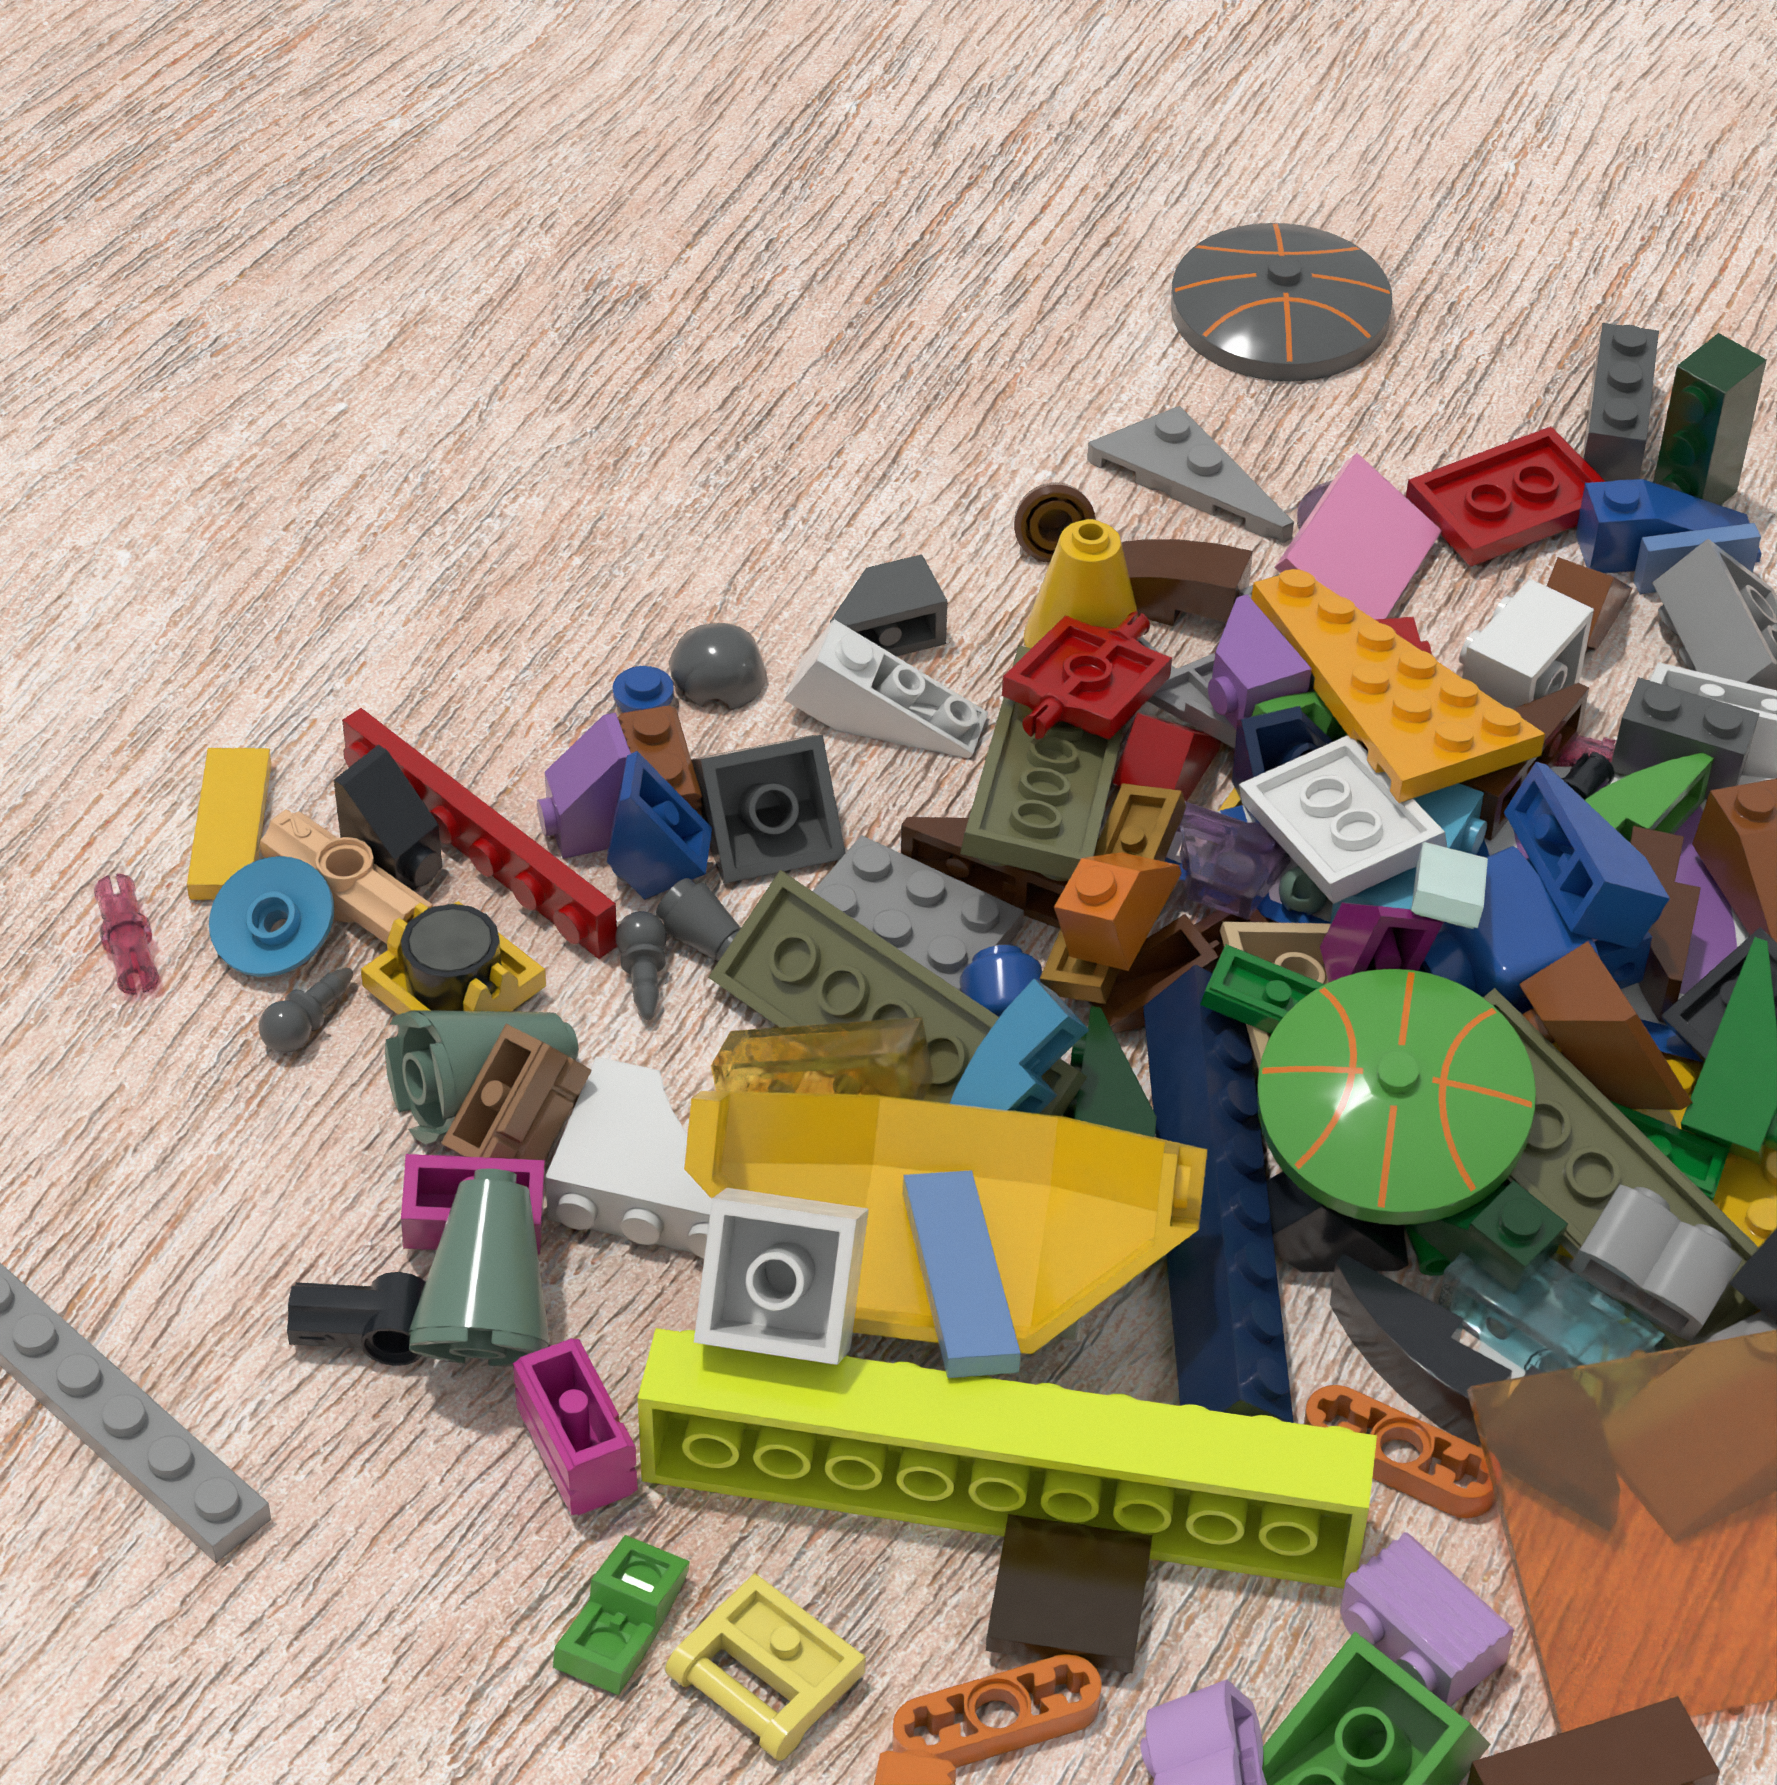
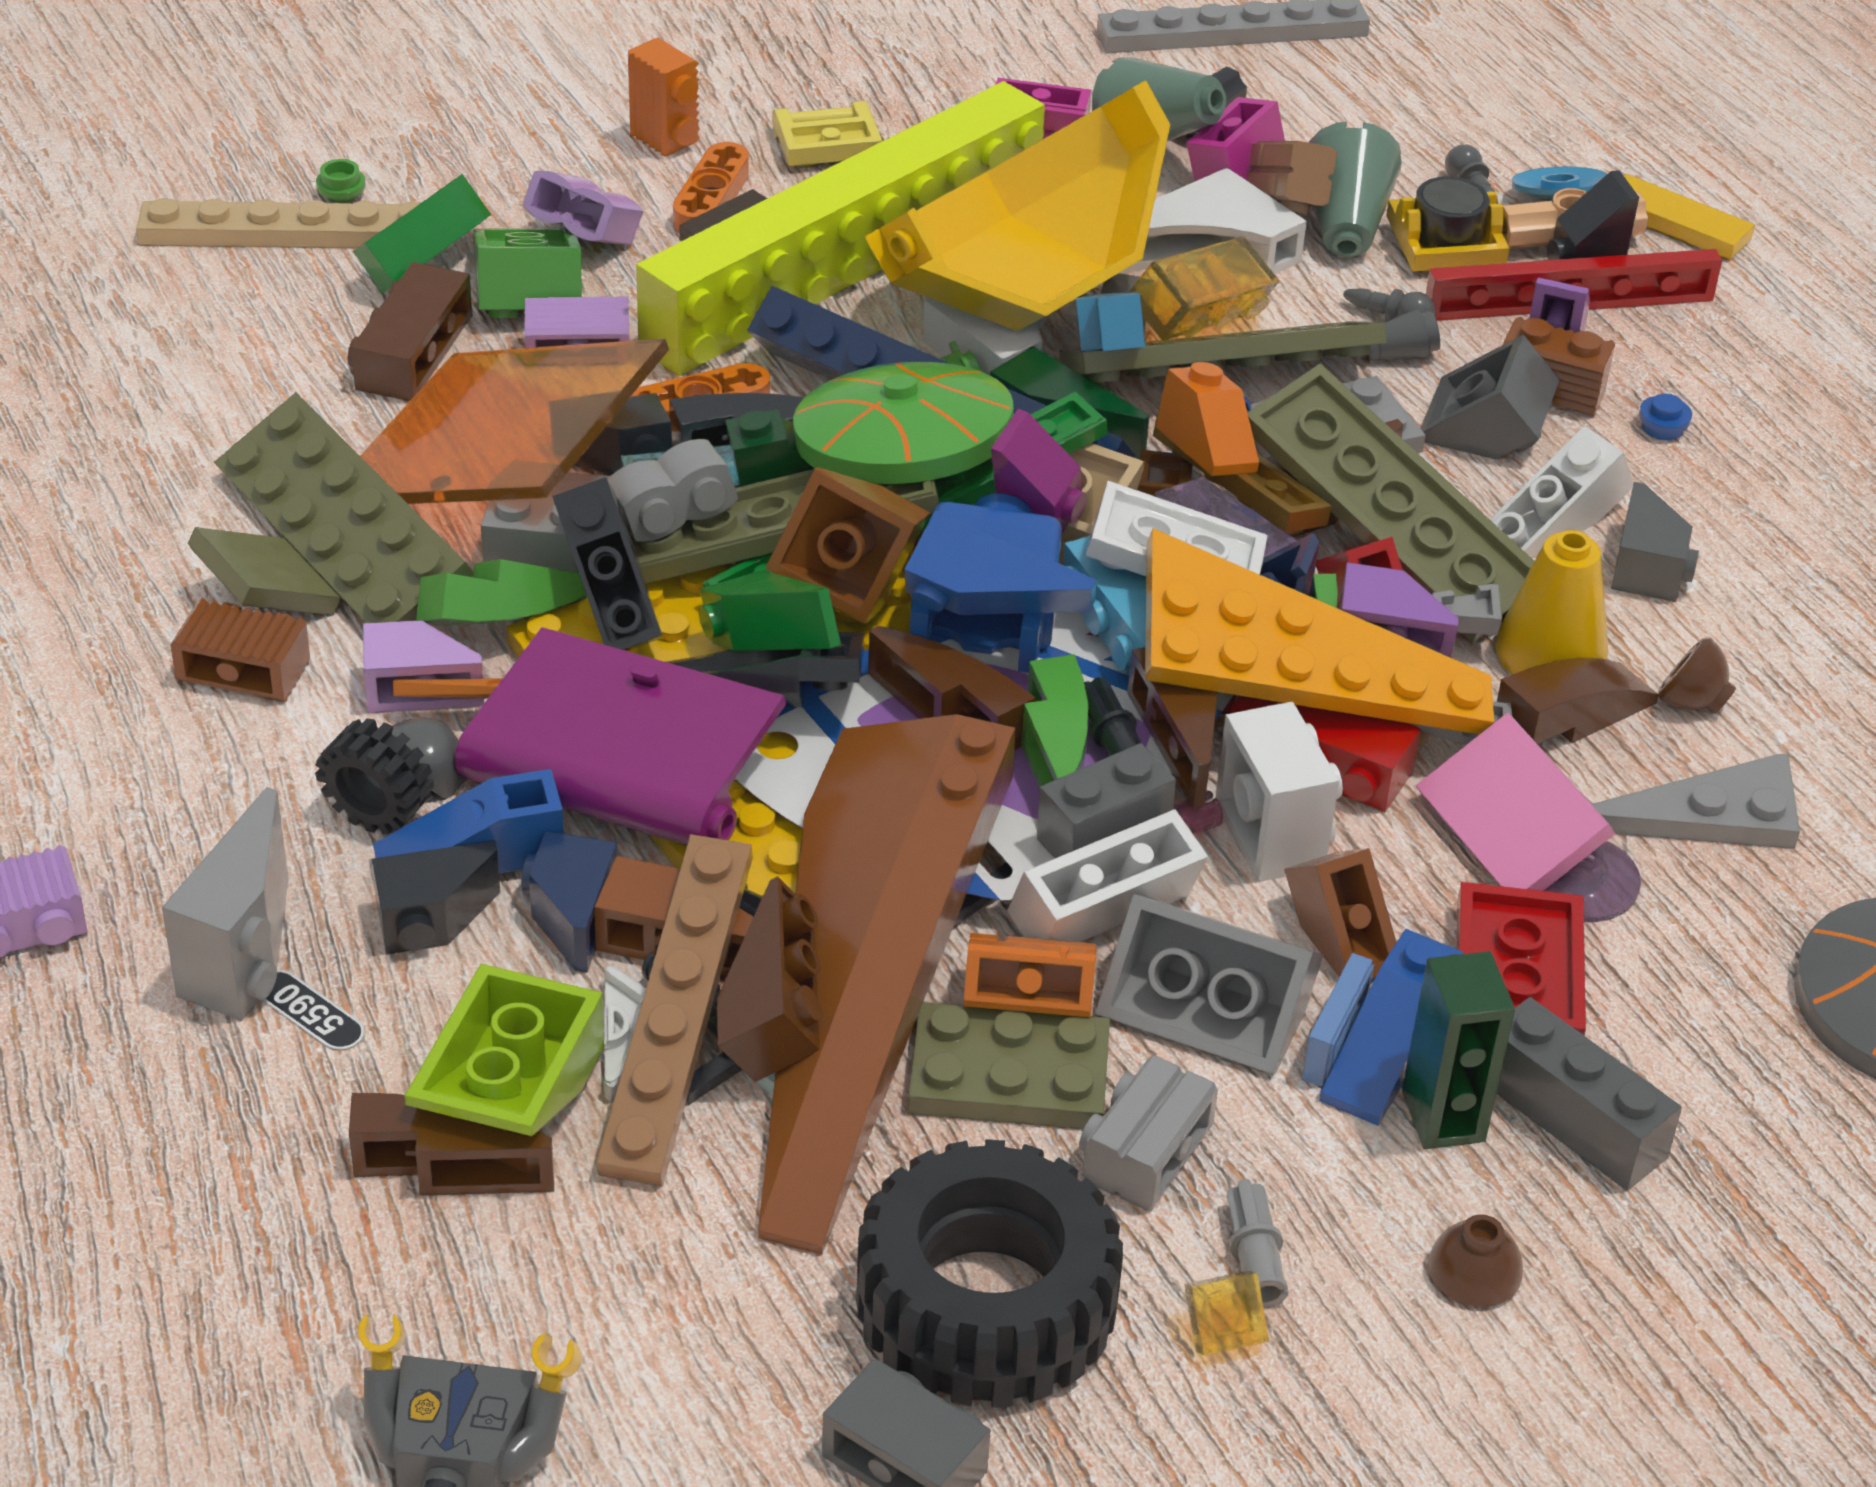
camera: 125 degrees right, 5 degrees down
clear pink pin [94,874,159,995] -> none
bright green slope [553,1535,690,1695] -> none
blue slope [607,751,712,900] -> none
dark grey hair [669,623,768,709] -> none
white brick [694,1188,869,1365] -> none
medium blue tile [902,1170,1021,1378] -> none
red plate [1001,611,1172,740] -> none
light aqua tile [1411,842,1488,929] -> none

